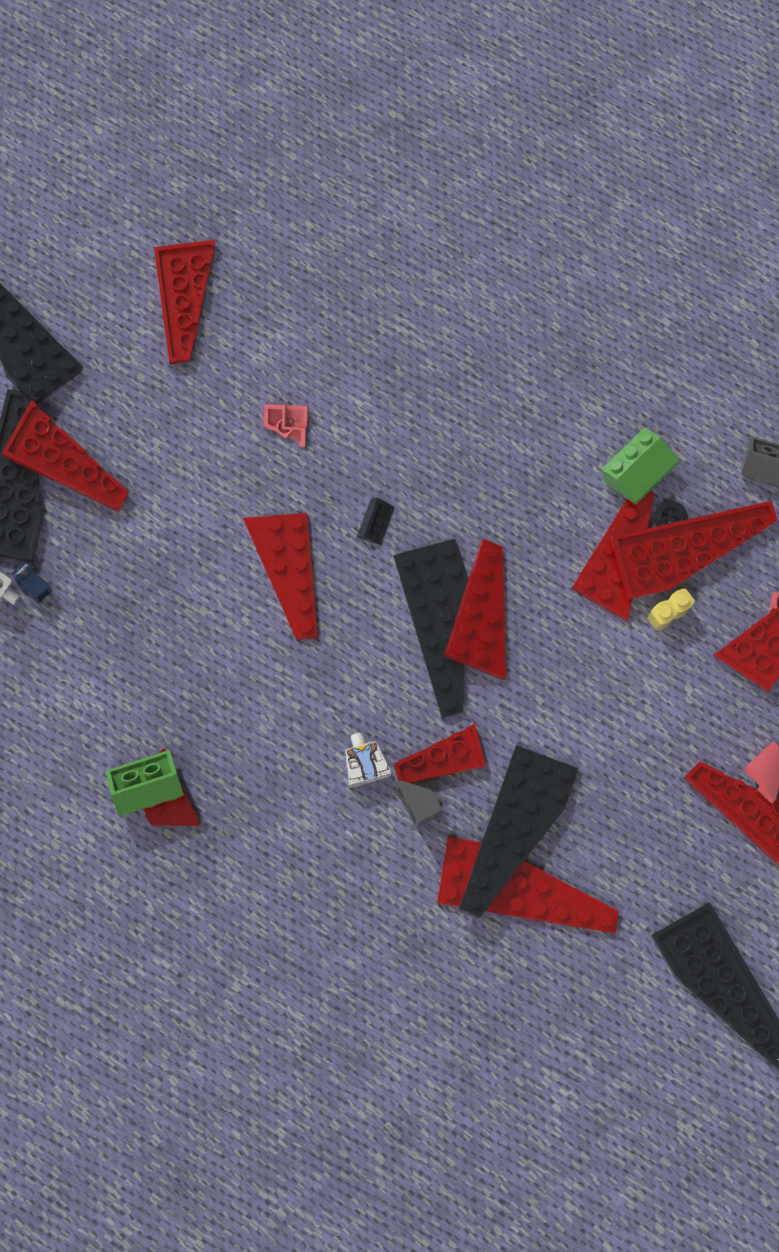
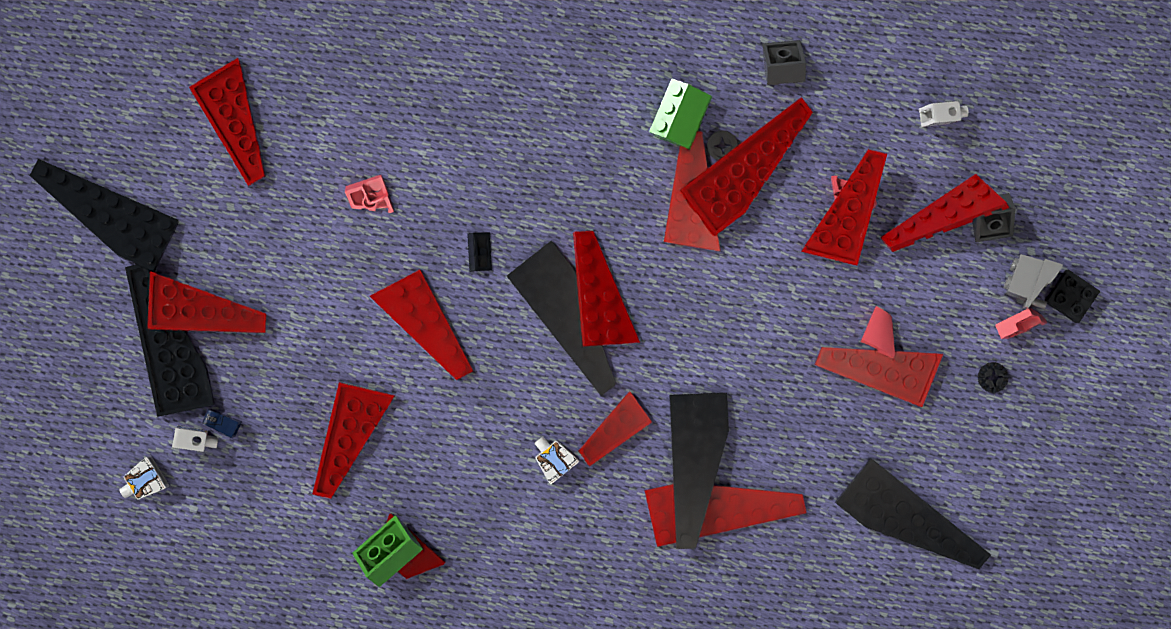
camera: 20 degrees left, 15 degrees up
dark grey slope [396,781,444,829] -> none
light yellow brick [647,589,695,631] -> none
none -> red wing [312,382,396,499]

